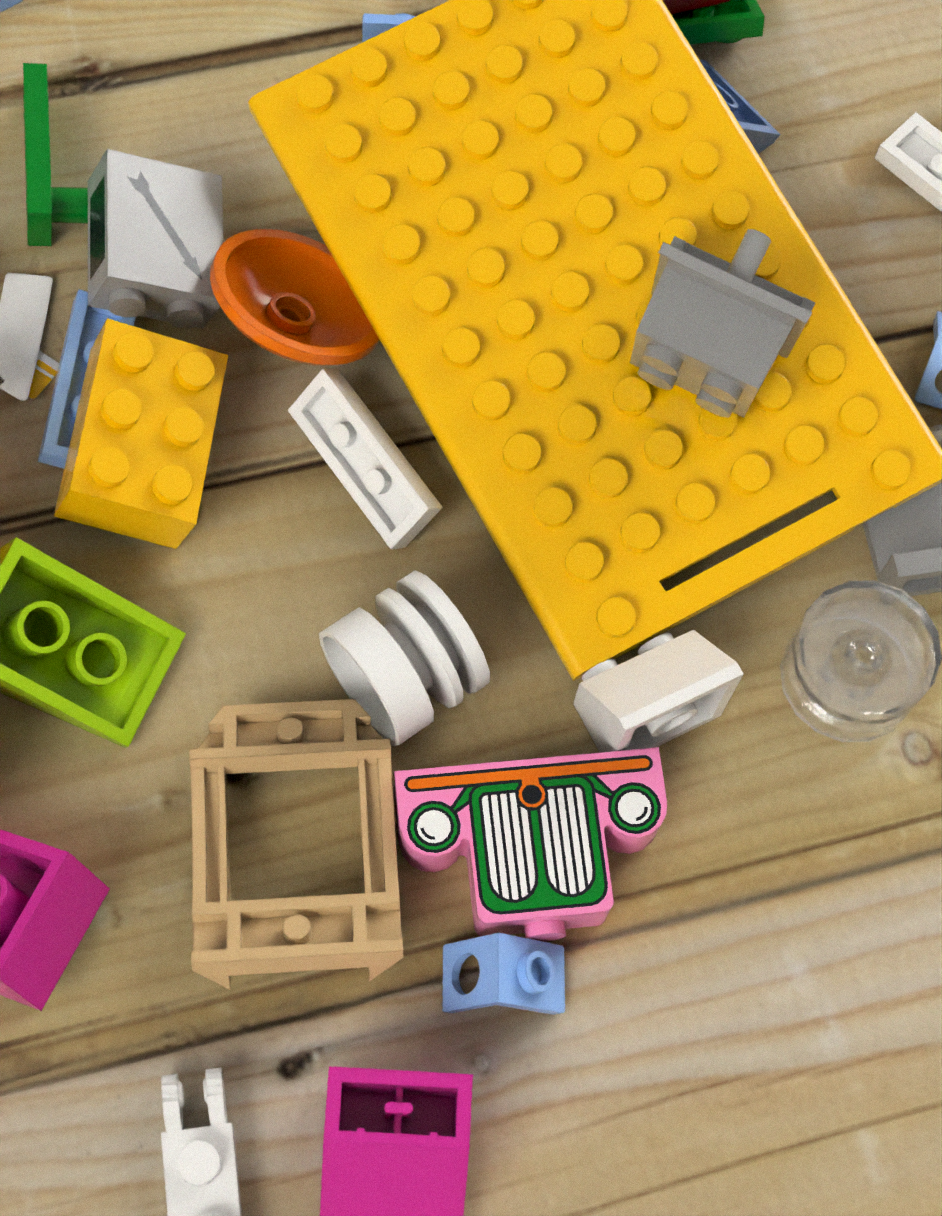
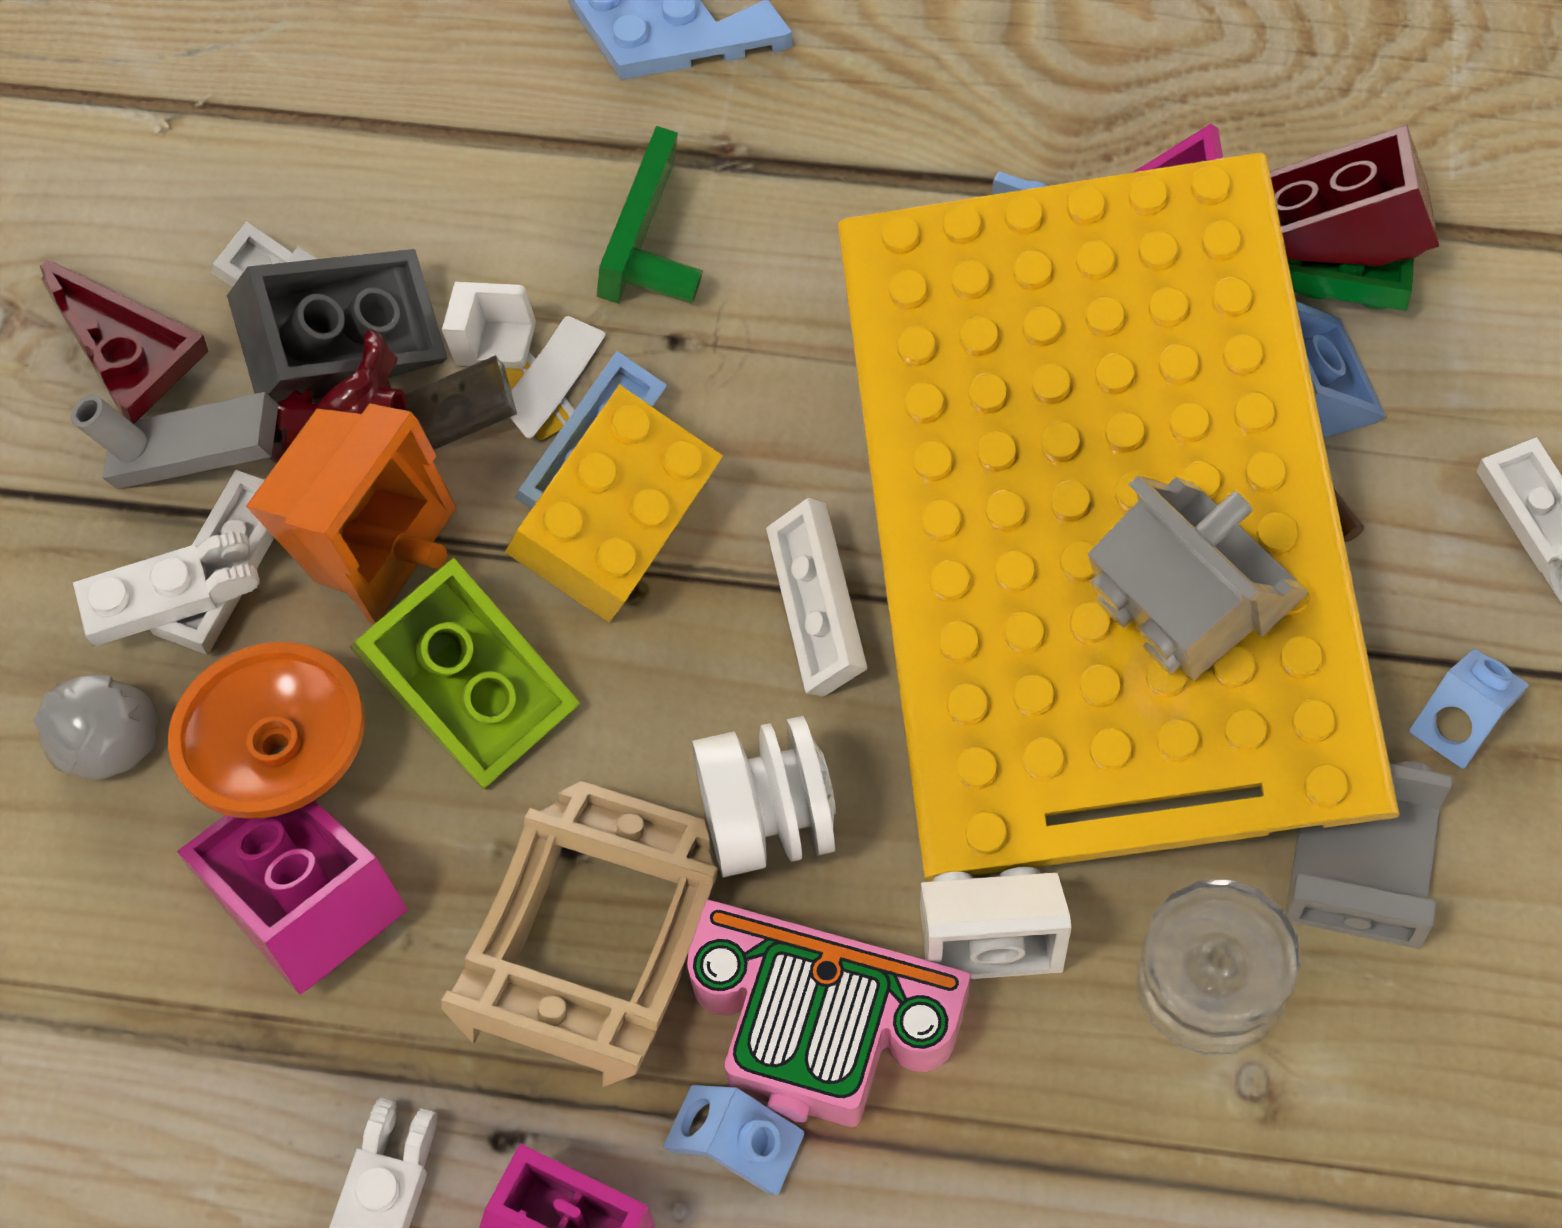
camera: 35 degrees right, 5 degrees down
brick [88,149,224,328] -> none
orange dish [210,229,380,366] -> none

